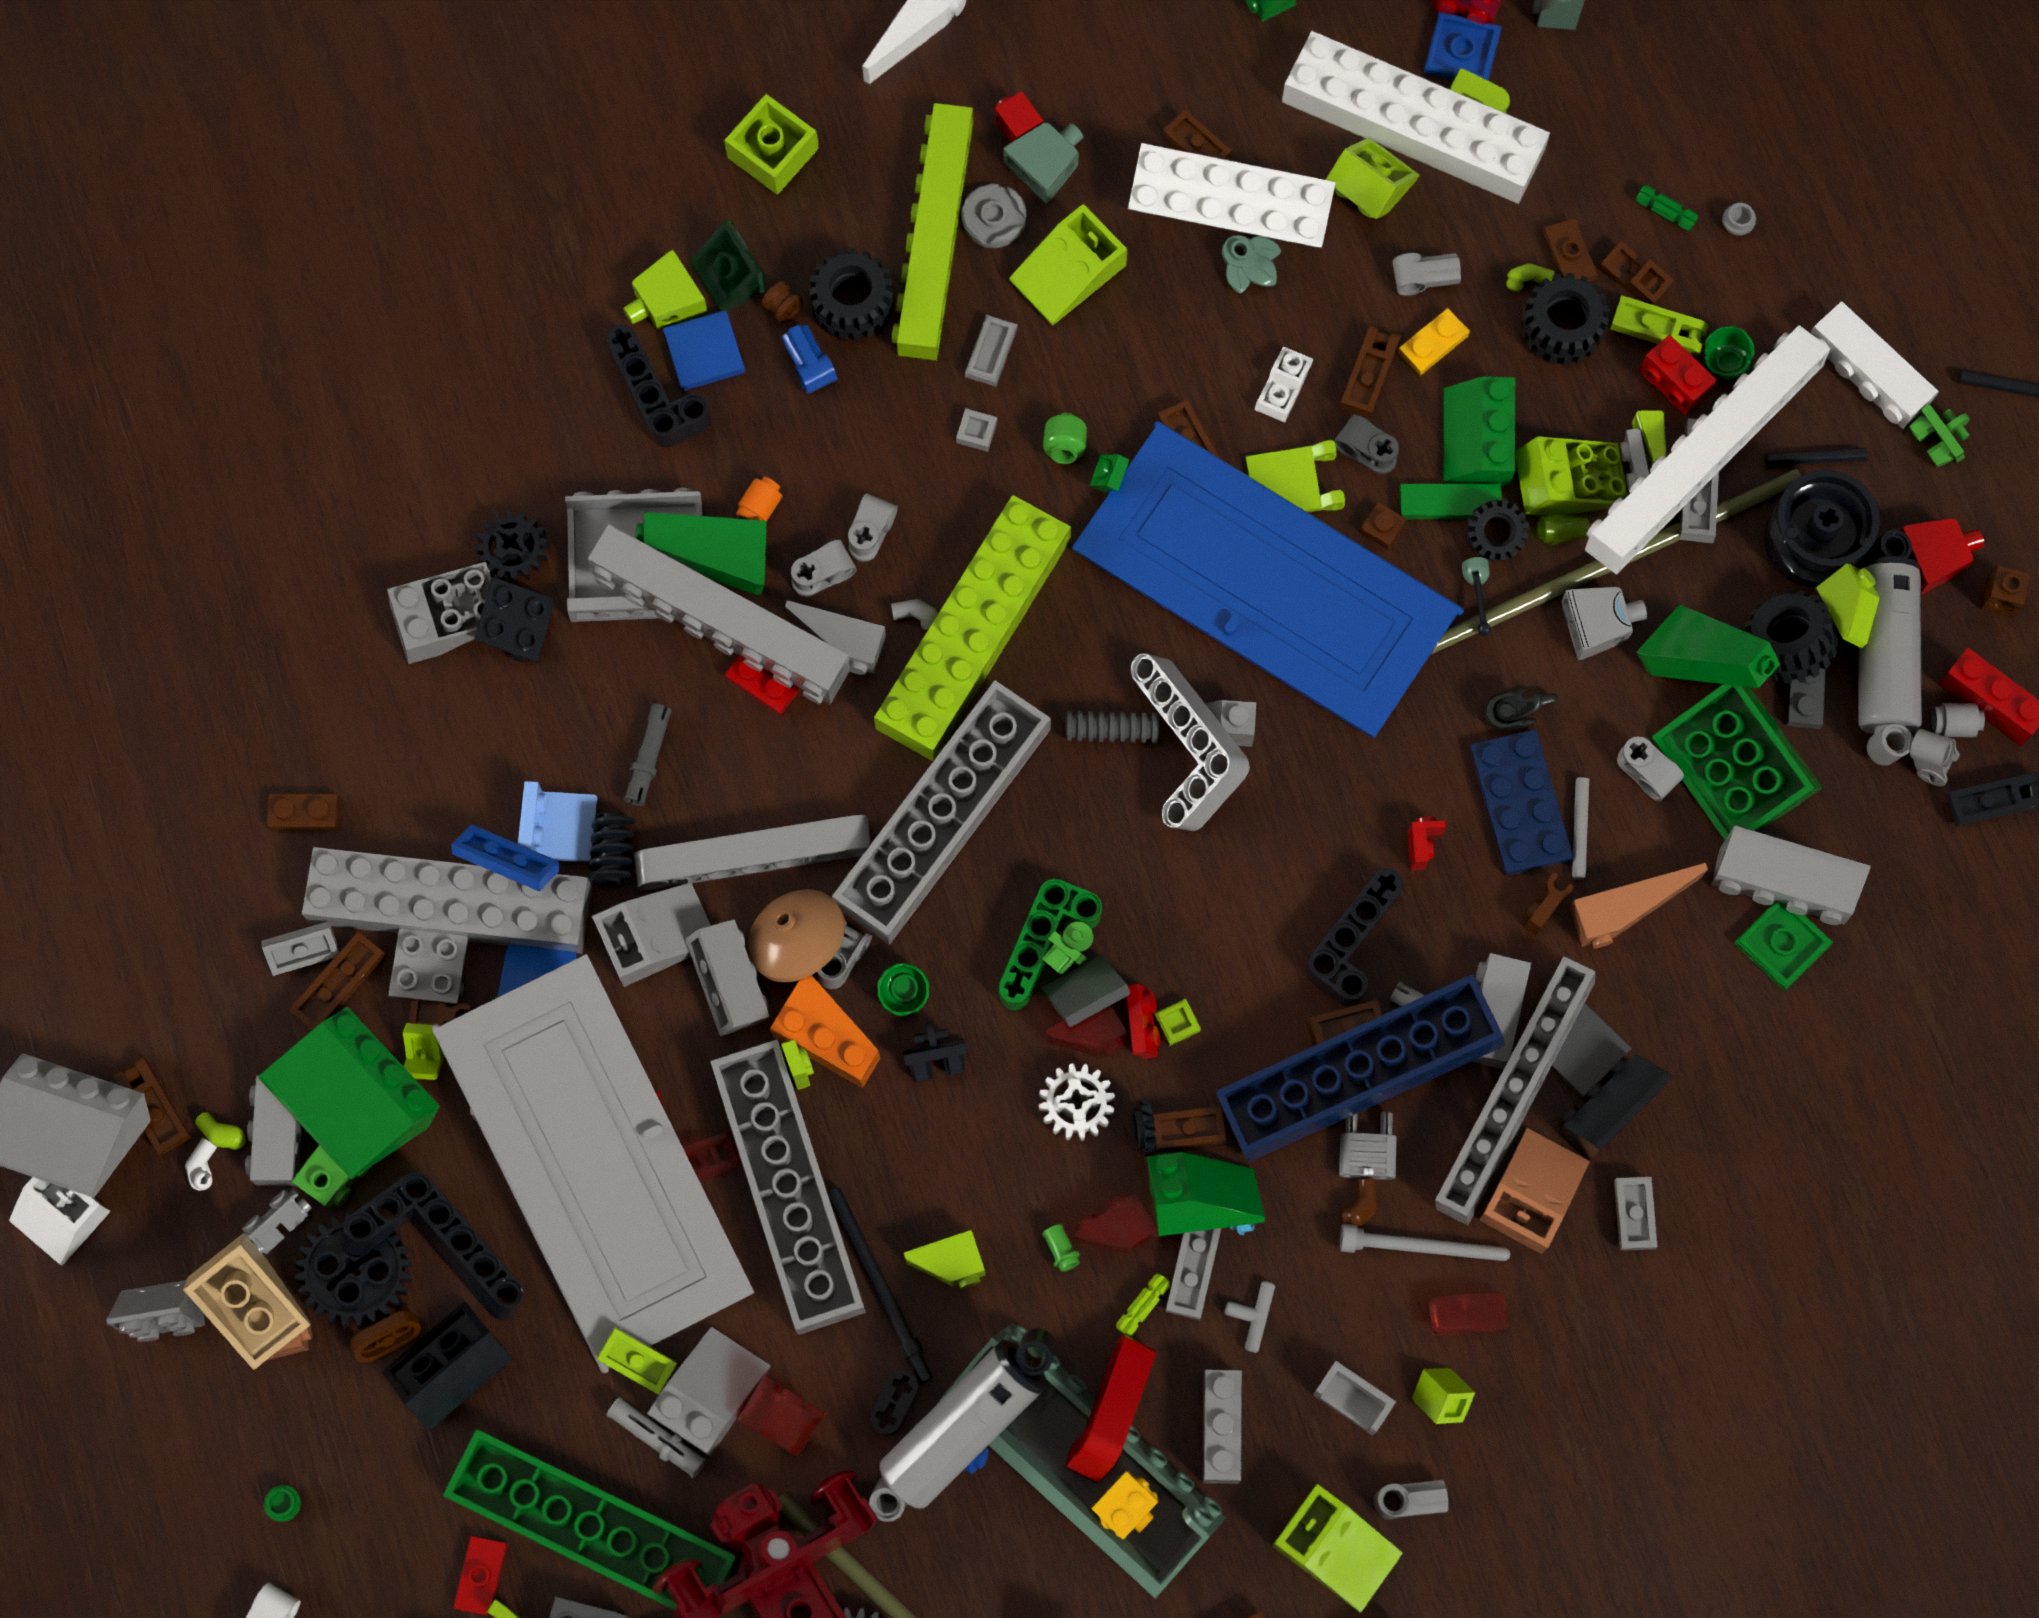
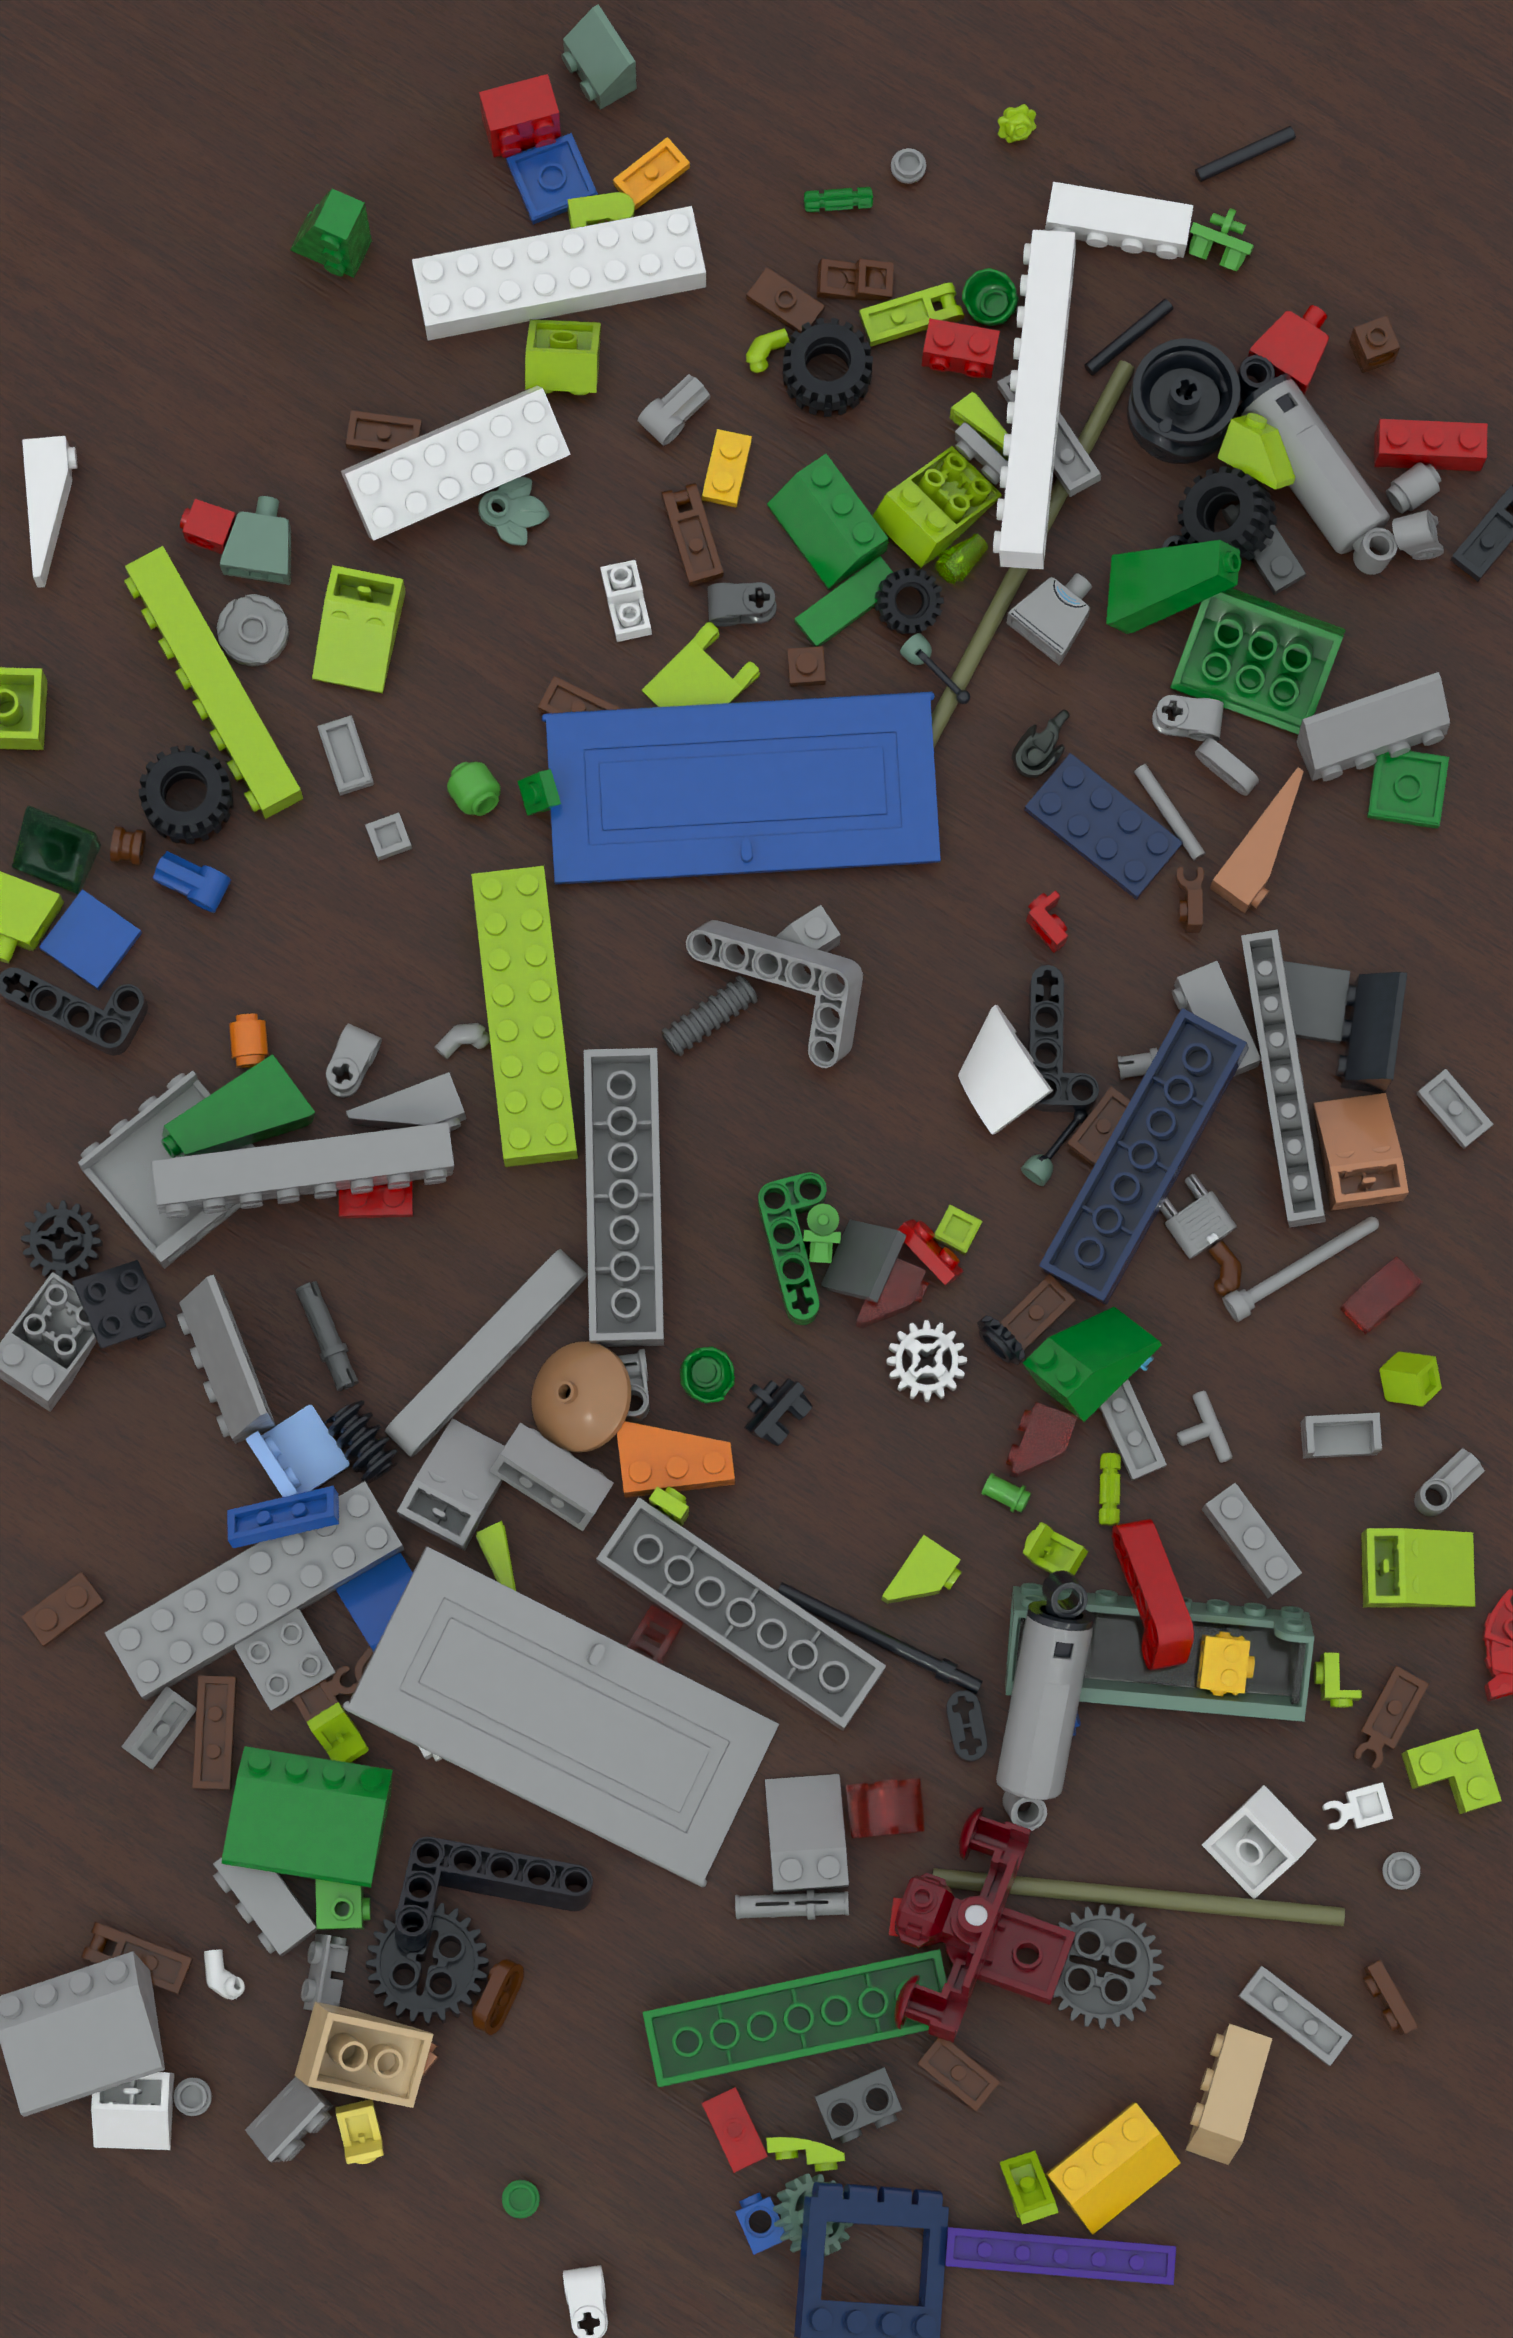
camera: 40 degrees left, 5 degrees up
lime arm [195,1112,246,1150] -> none
black slope [382,1301,513,1431] -> none
lime plate [597,1326,677,1395] -> none
light grey piece [848,493,898,562] -> none
none -> light grey plate [174,2078,212,2116]
none -> light grey slope [177,1275,276,1444]
none -> light yellow bracket [335,2099,384,2164]
none -> lime slope [476,1521,516,1591]
none -> light orange plate [613,137,690,210]
none -> white slope [958,1005,1053,1135]
none -> lime plant [997,104,1036,143]
none -> hinge [1021,1110,1088,1186]
none -> lime bracket [1023,1522,1088,1575]
none -> light grey beam [1195,738,1259,796]
none -> lime bracket [1314,1653,1362,1708]

